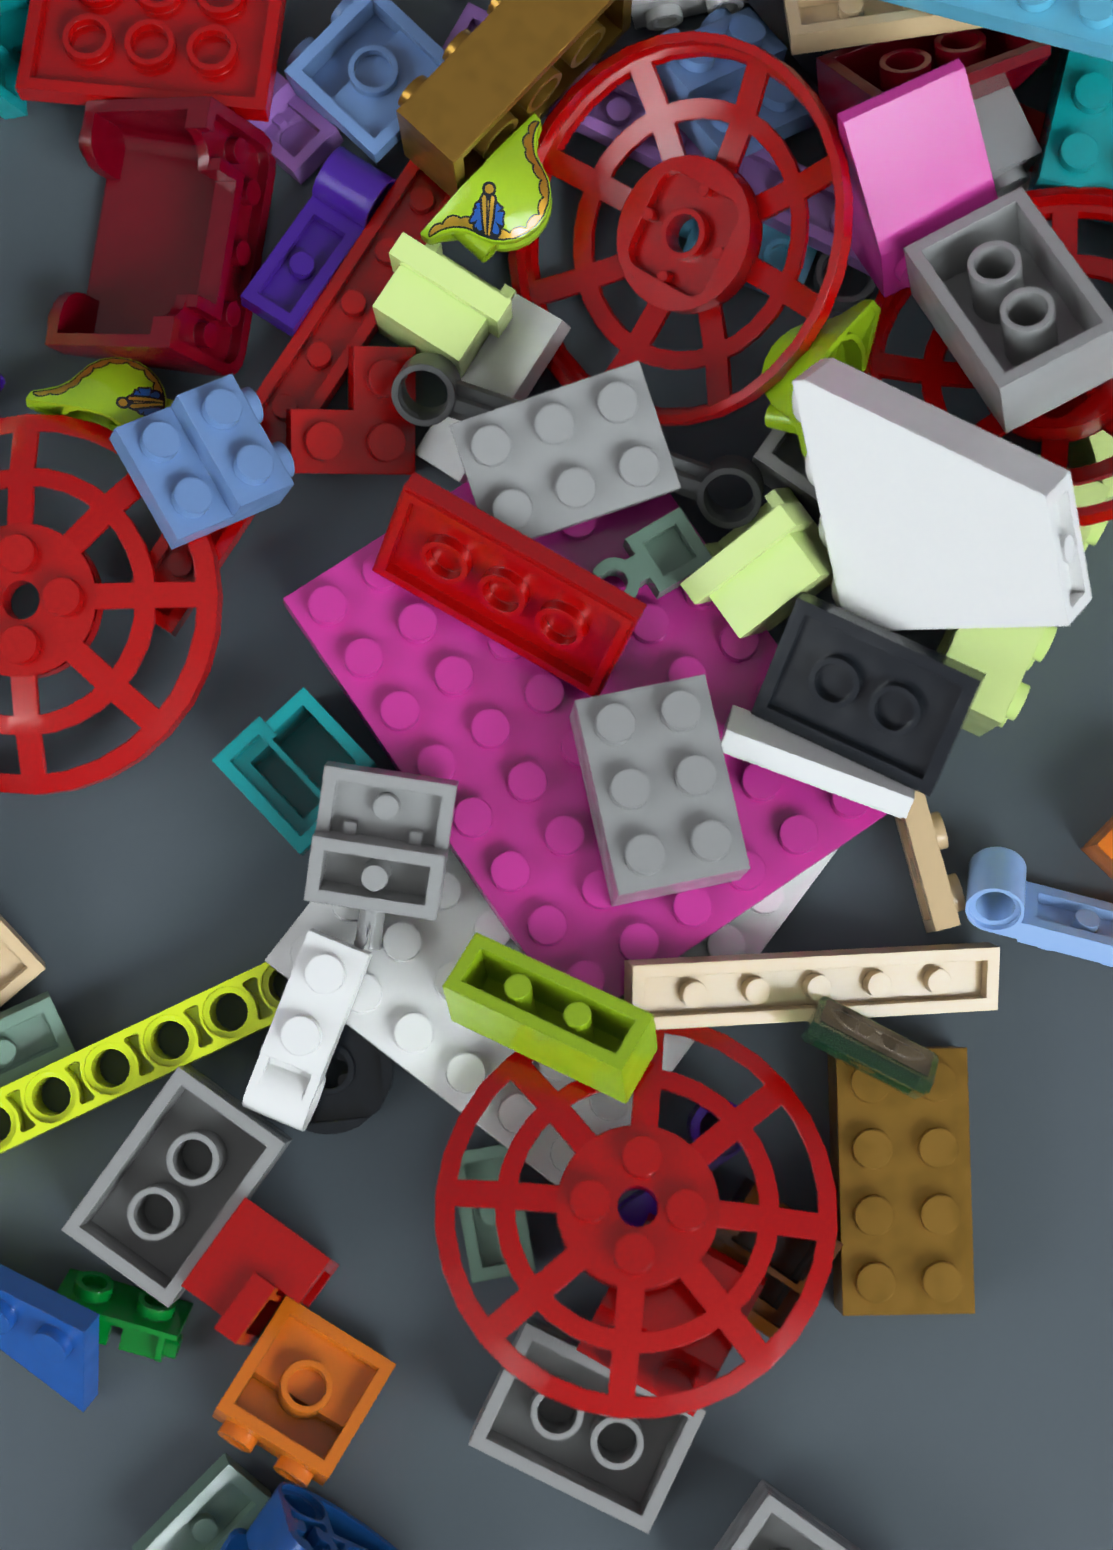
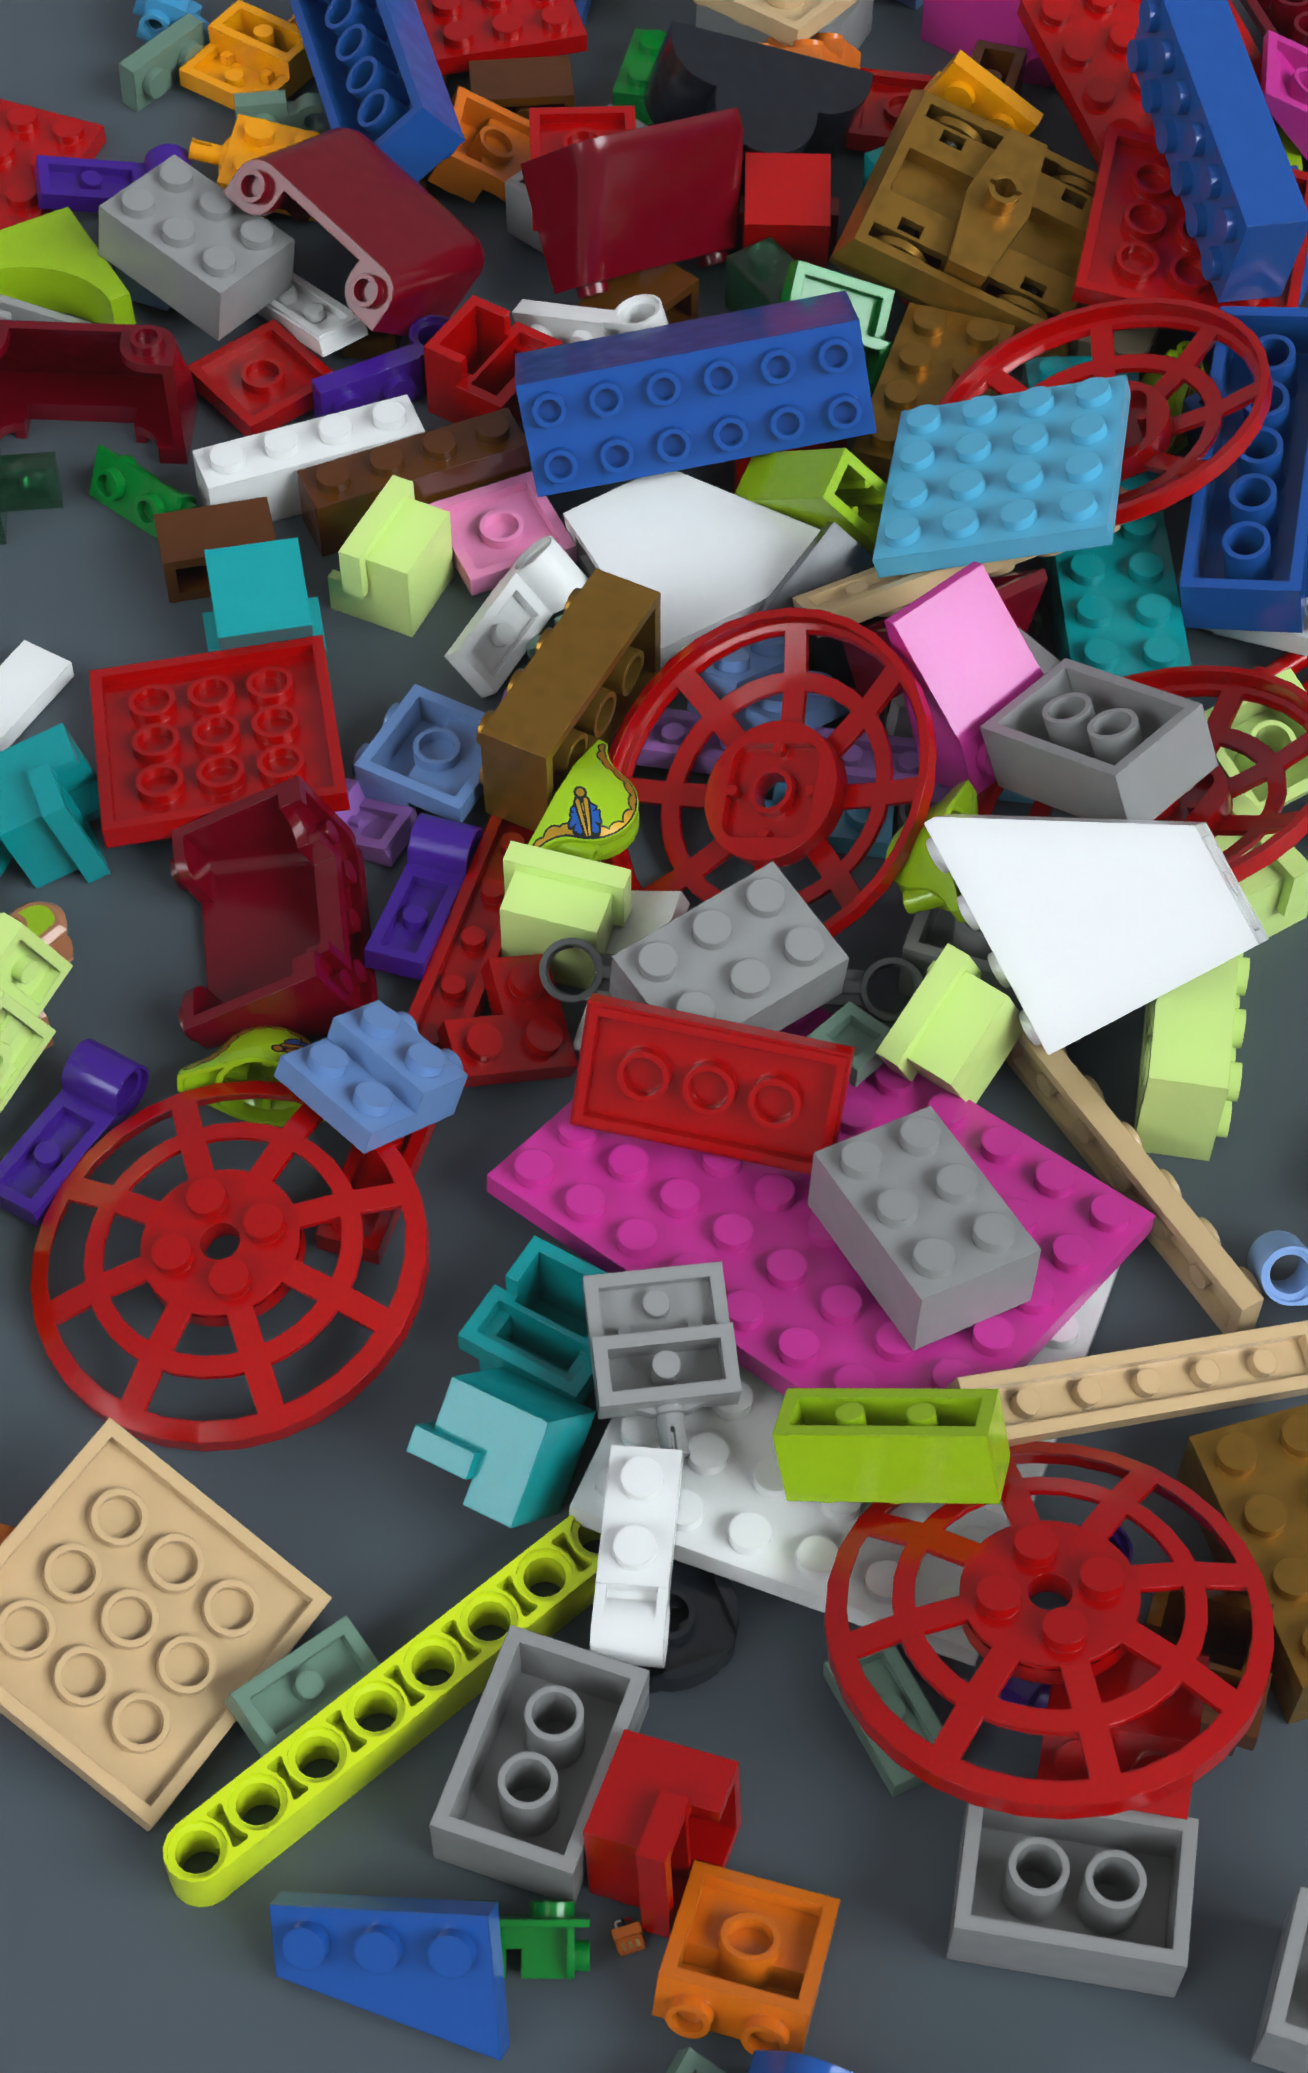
camera: 15 degrees left, 30 degrees down
white tile [721,705,915,819] -> none
black plate [751,592,986,797] -> none
slope [800,996,939,1099] -> none
none -> teal plate [406,1367,596,1528]
none -> orange piece [610,1917,645,1957]

